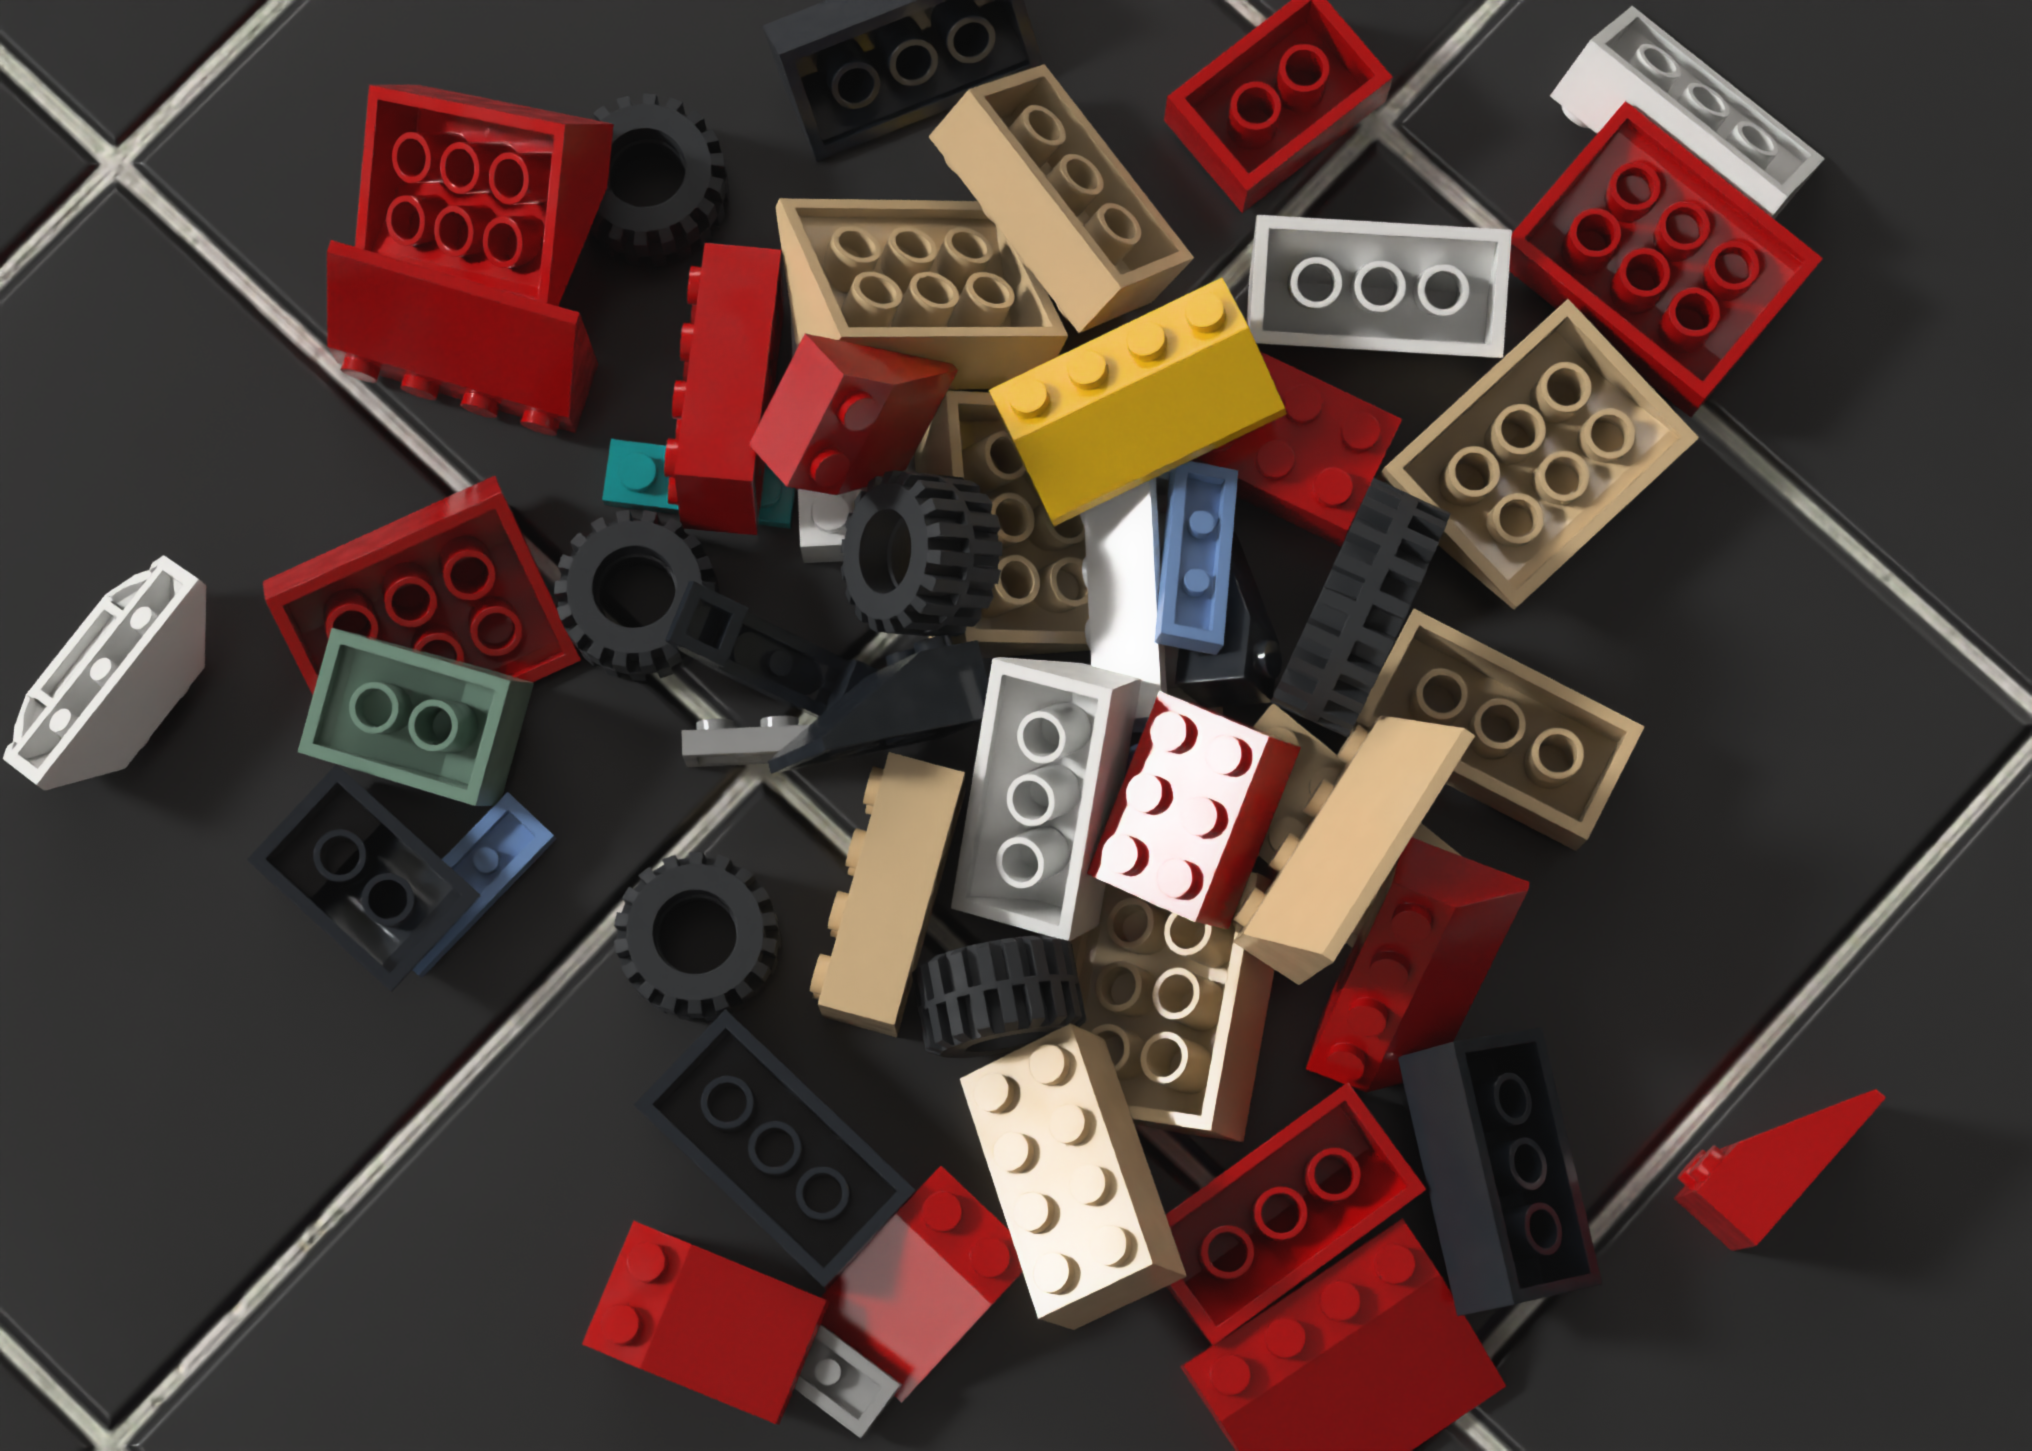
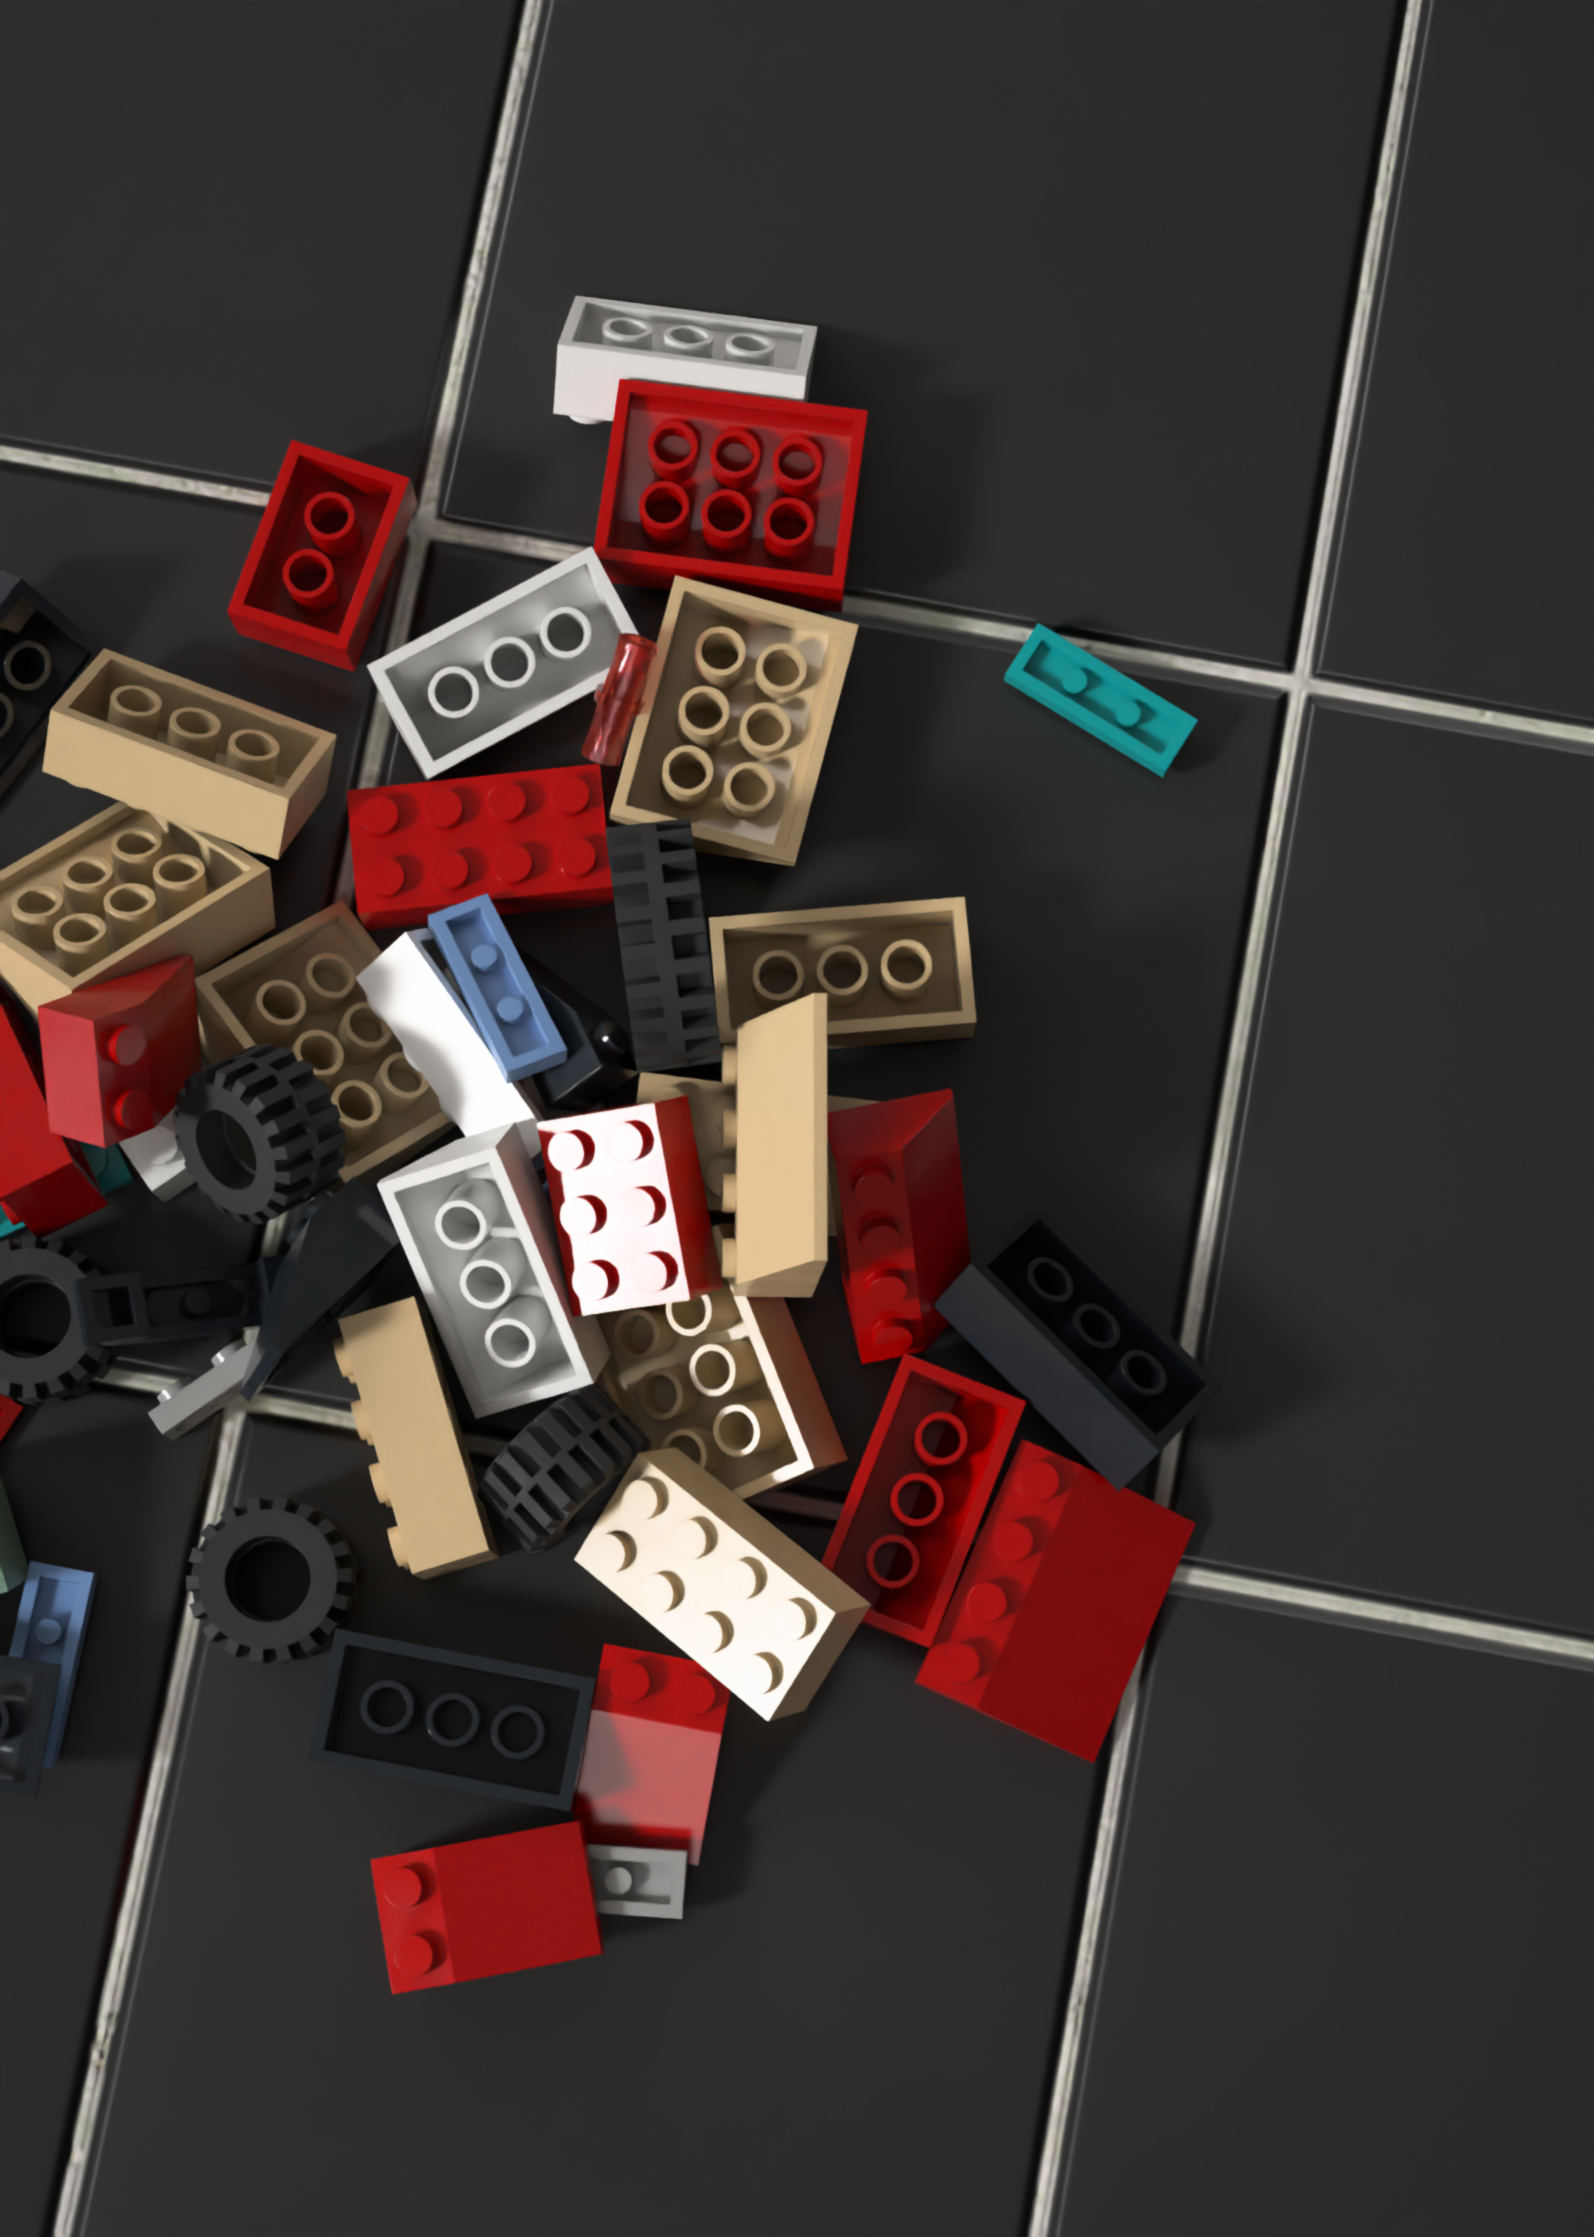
camera: 30 degrees left, 0 degrees up
yellow slope [989,278,1287,526] -> none
red slope [1673,1089,1886,1251] -> none
none -> clear red pin [581,633,658,766]
none -> teal plate [1004,623,1198,778]

